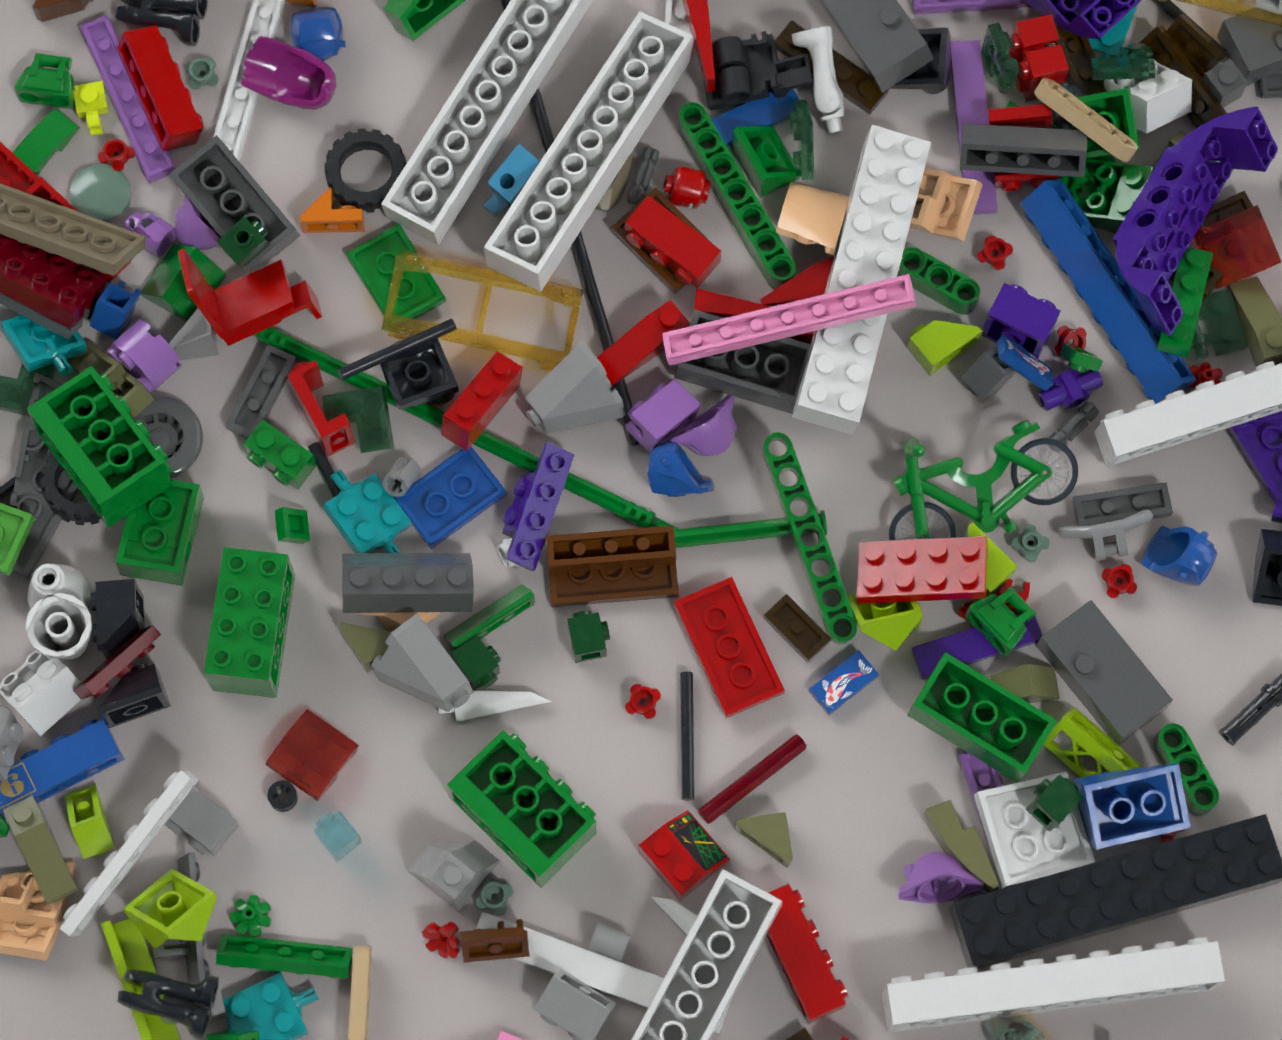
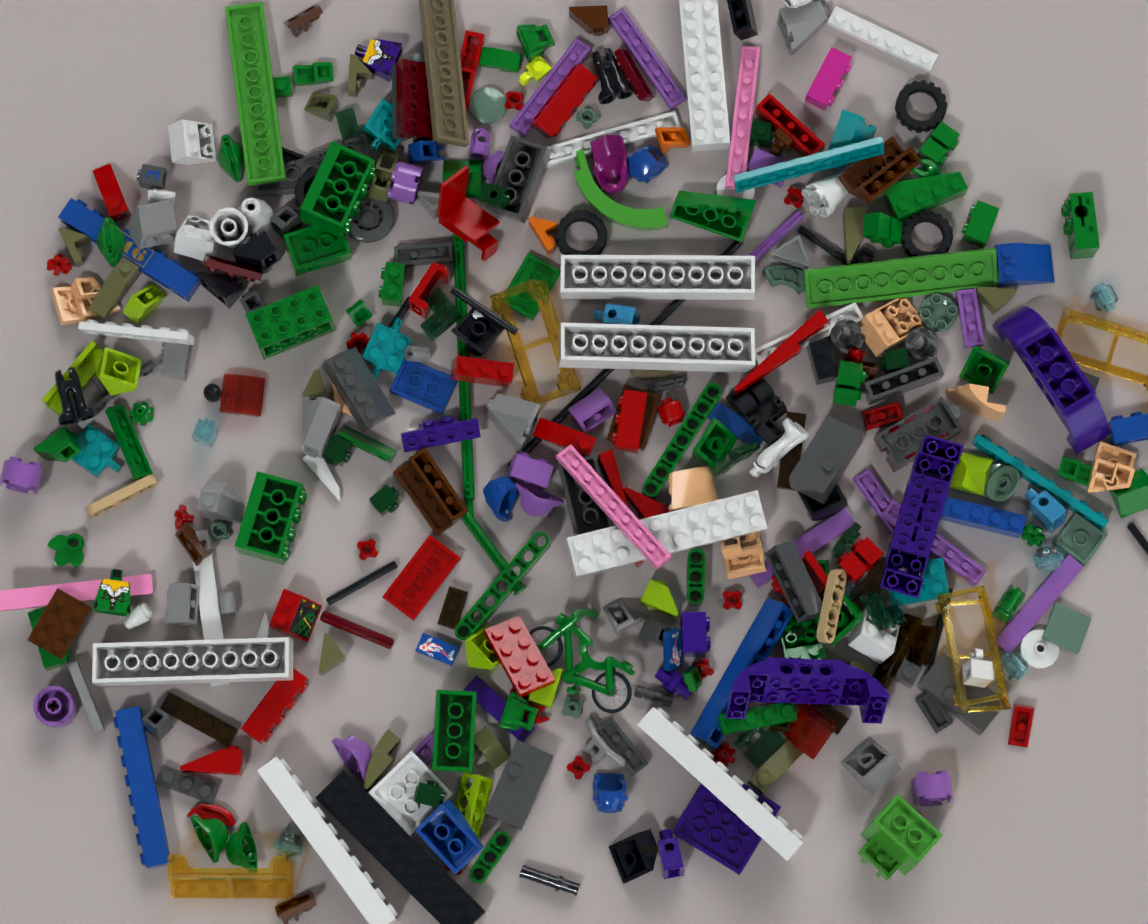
camera: 60 degrees right, 5 degrees up
none -> dark grey brick [240,290,265,313]
none -> dark grey brick [270,205,302,239]
none -> red plant [346,332,370,353]
none -> medium lavender brick [568,388,617,433]
none -> bright green arch [573,149,668,231]
none -> light grey slope [603,599,651,635]

